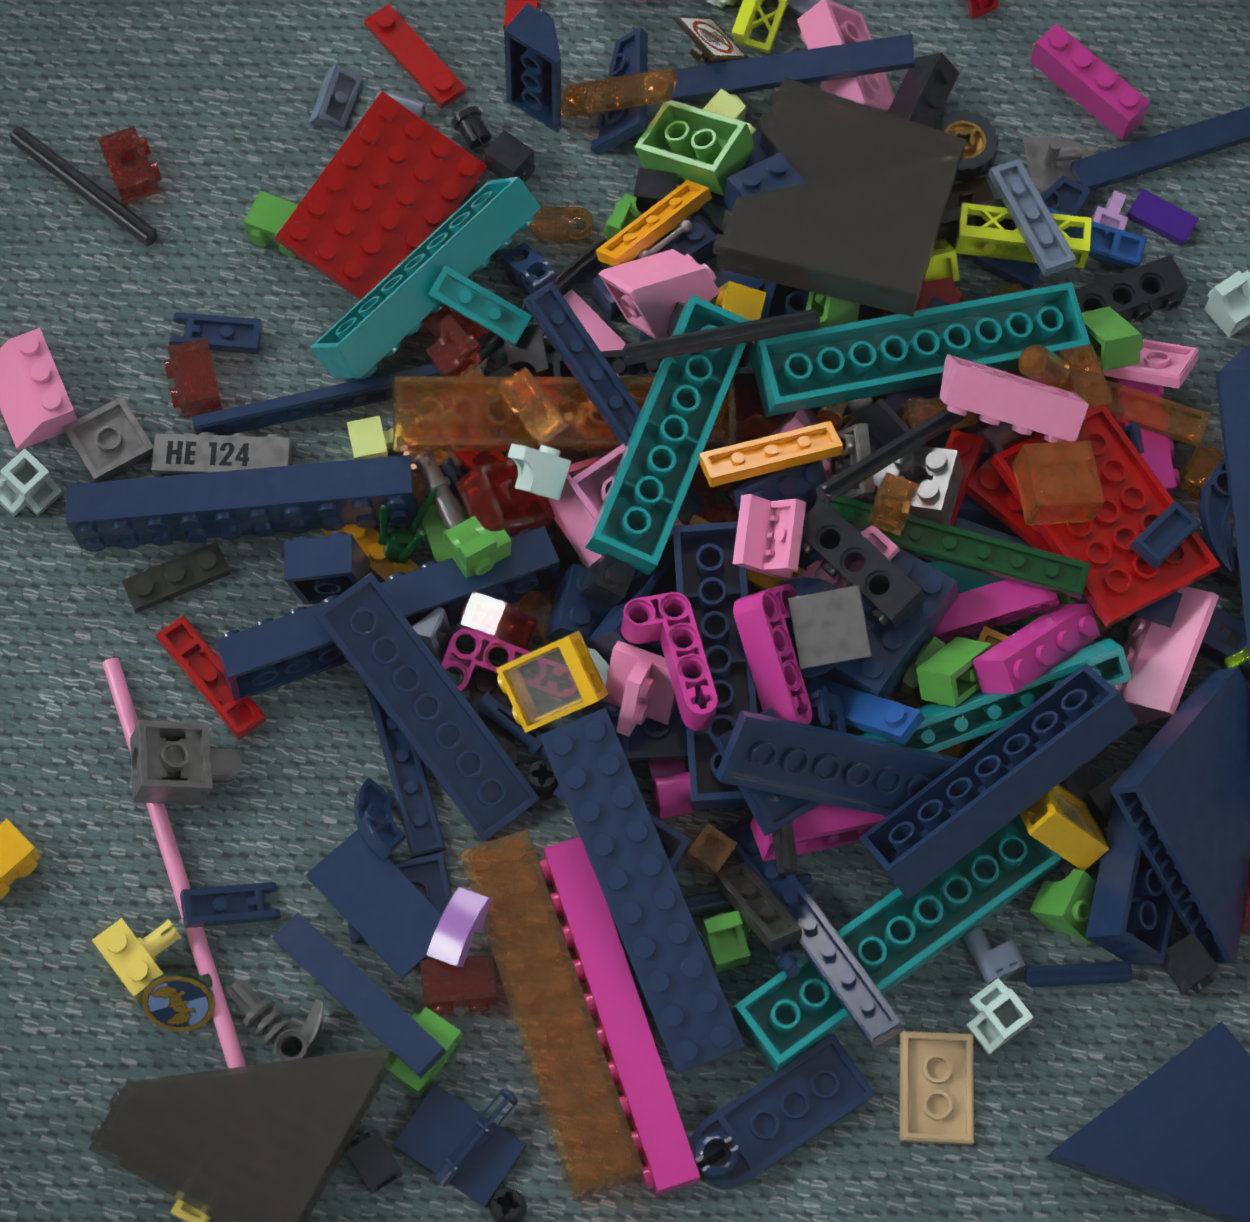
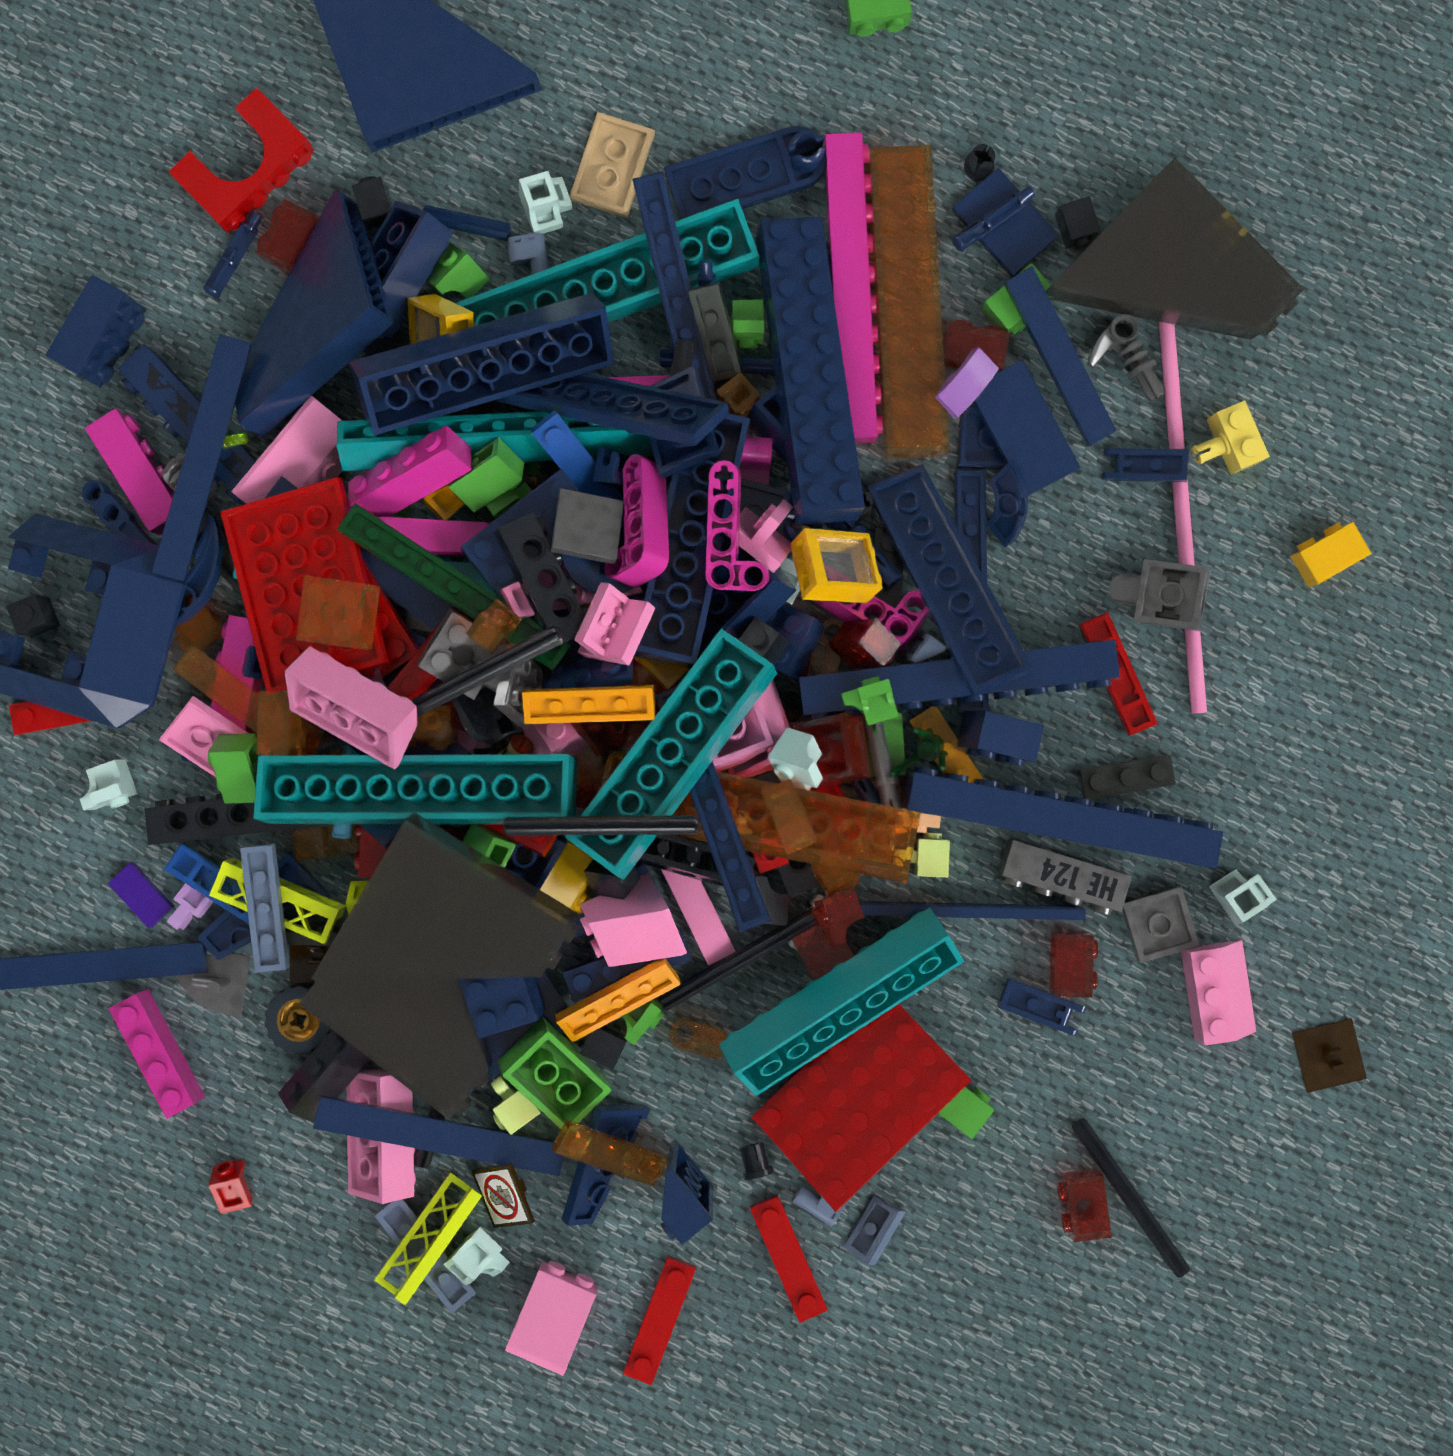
camera: 160 degrees left, 20 degrees up
shield [141,969,216,1032] -> none
teal plate [428,265,532,346] -> none
black brick [484,130,535,182] -> none
dark blue leg [500,242,558,294] -> none
light grey hinge [638,220,692,259] -> none
clear orange brick [1018,344,1069,388] -> none
dark blue tile [1129,501,1201,570] -> none

